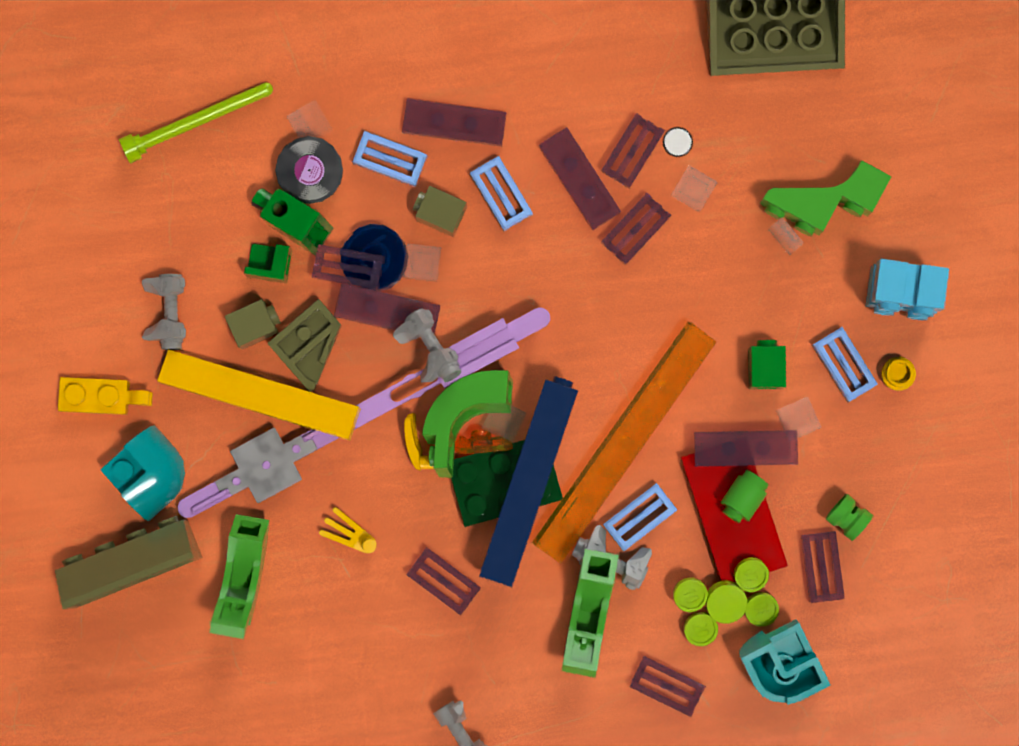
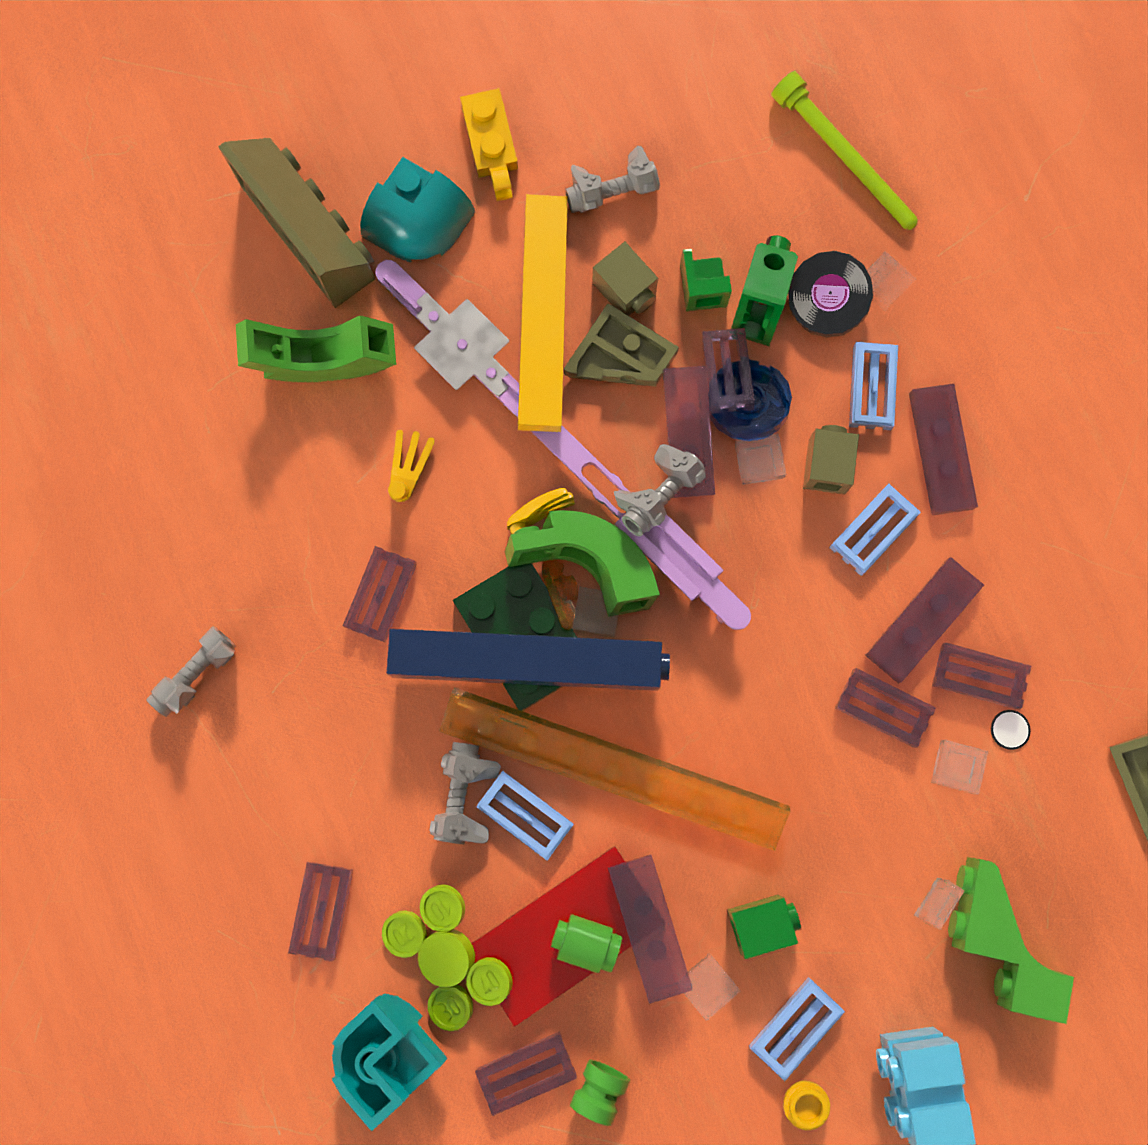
camera: 75 degrees right, 5 degrees down
bright green arch [561,549,619,678] -> none

